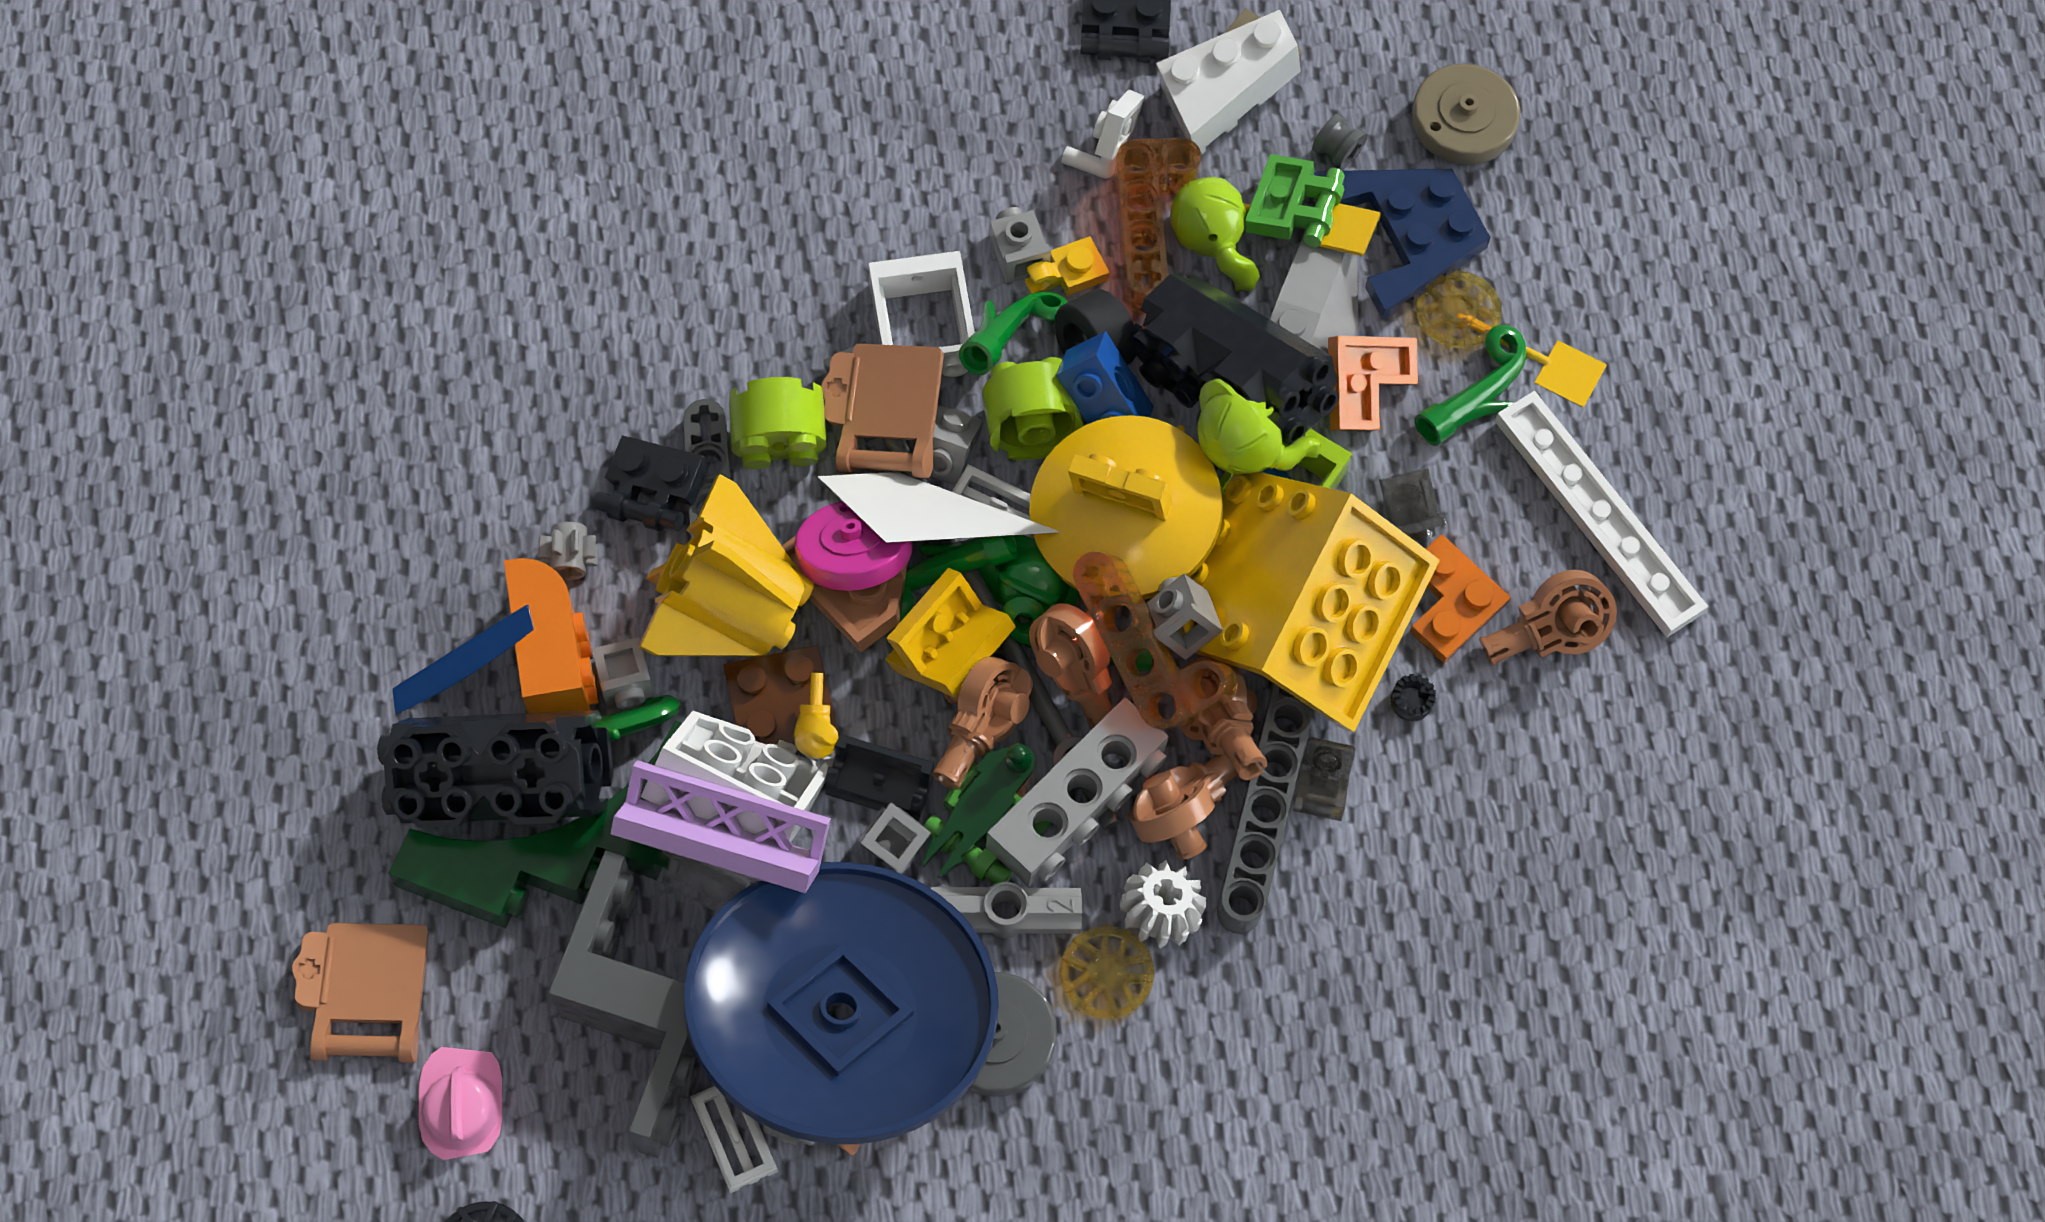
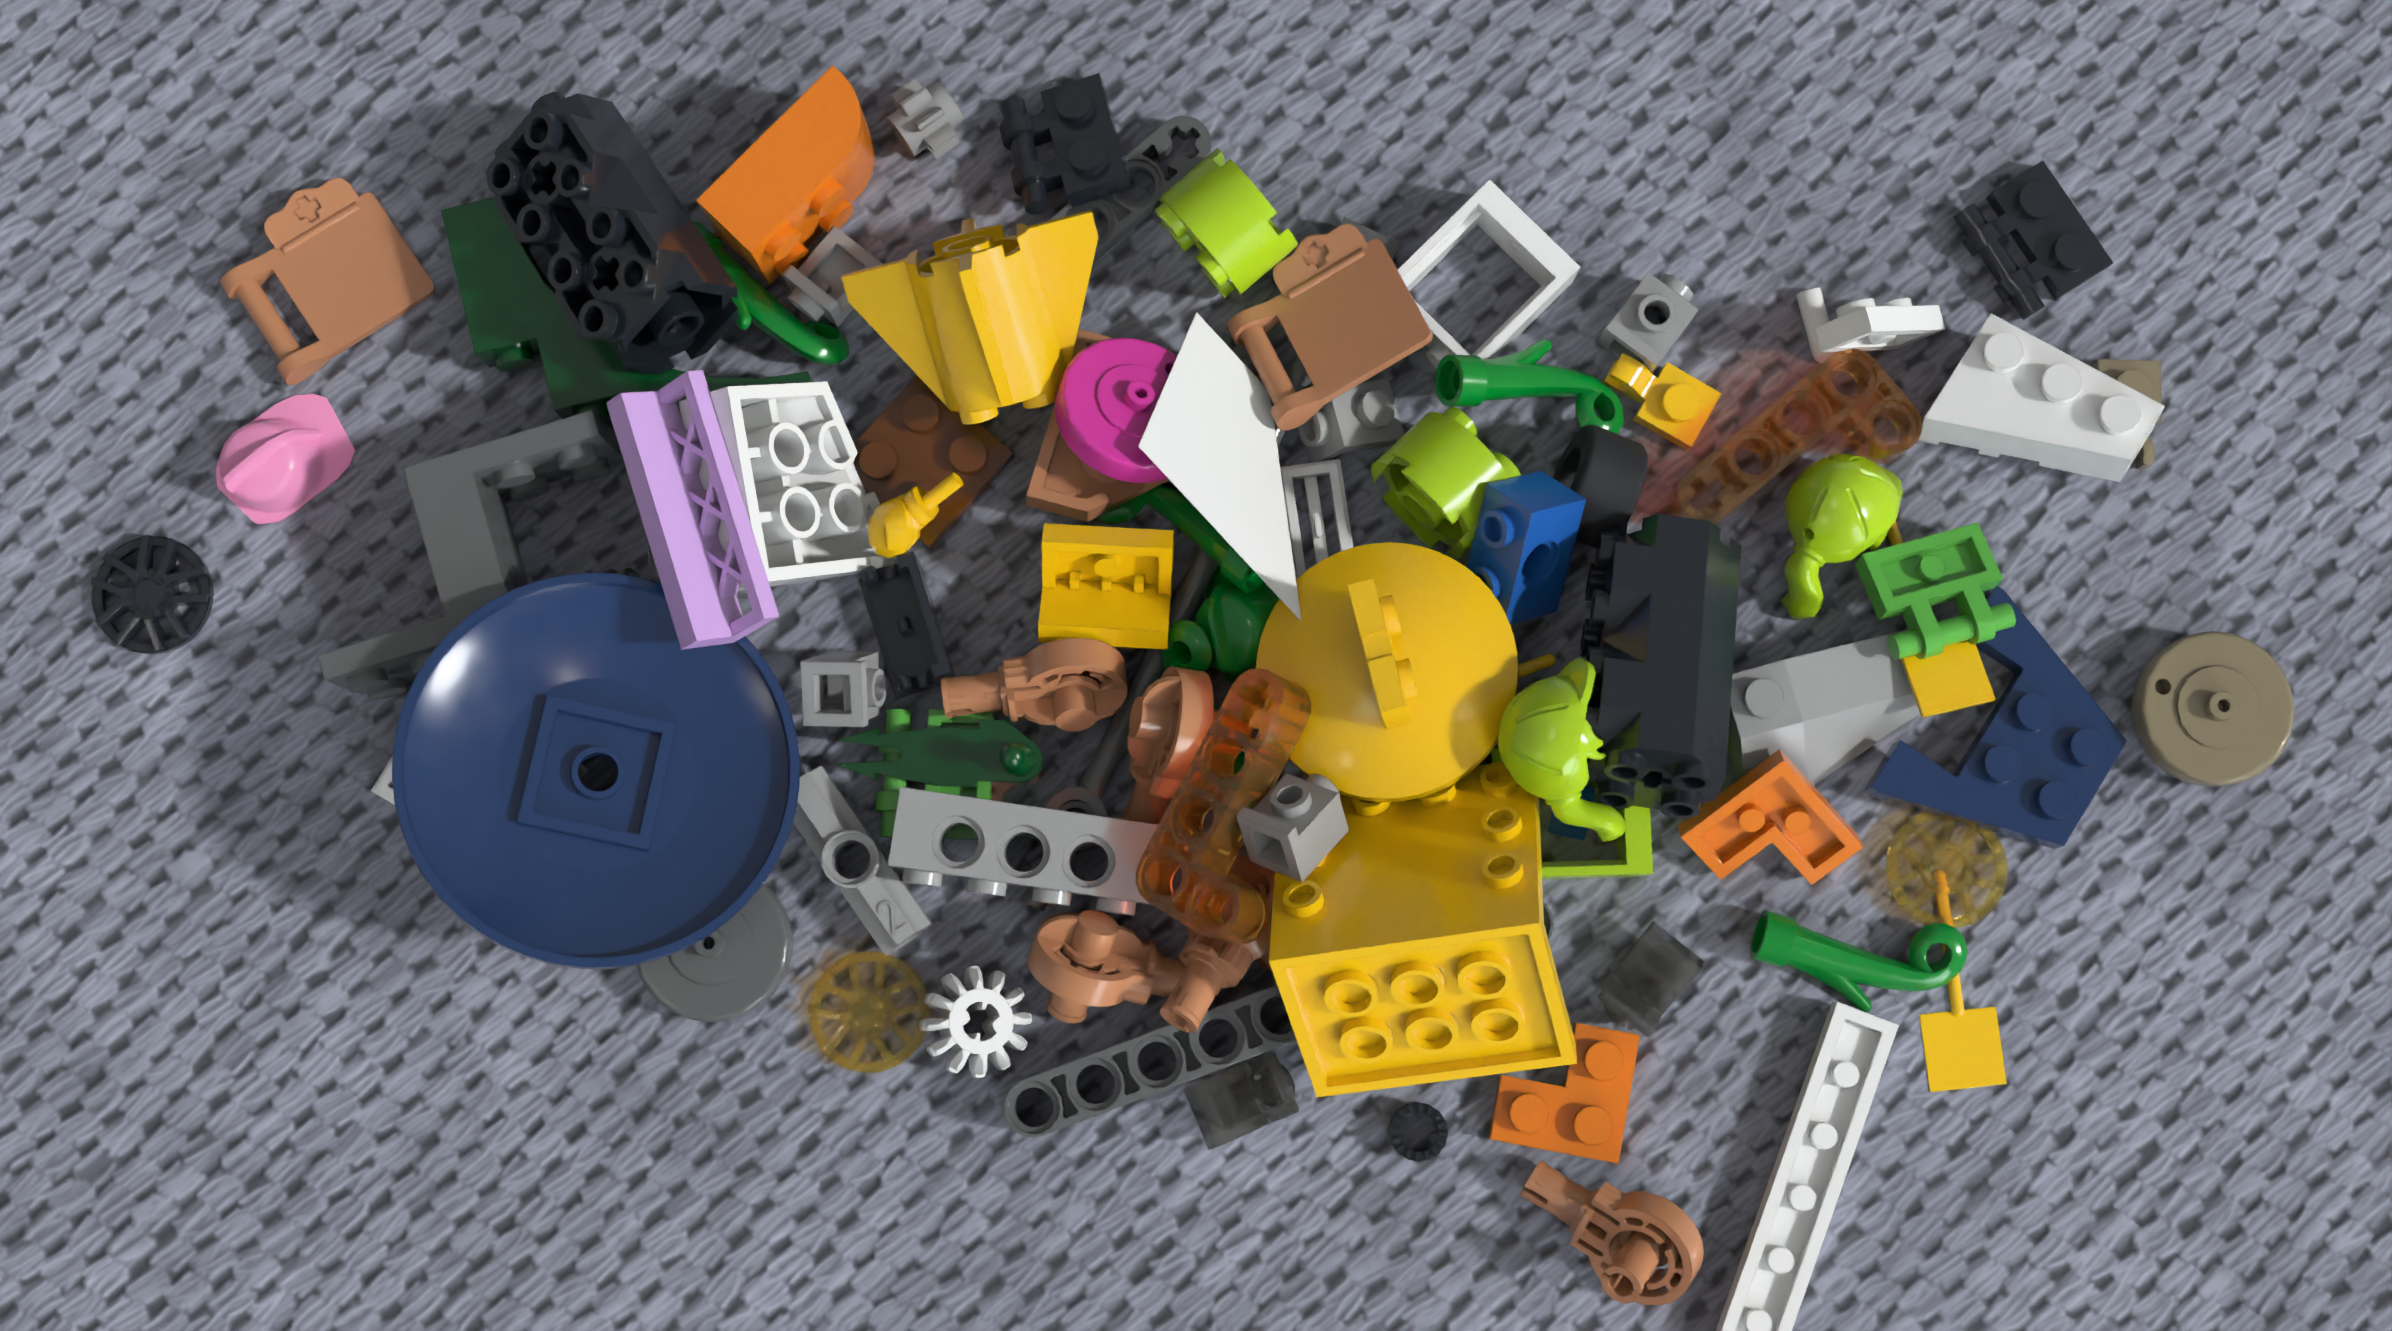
camera: 60 degrees right, 15 degrees up
blue sticker [392,604,534,714] -> none
dark grey wheel [1312,113,1368,170] -> none

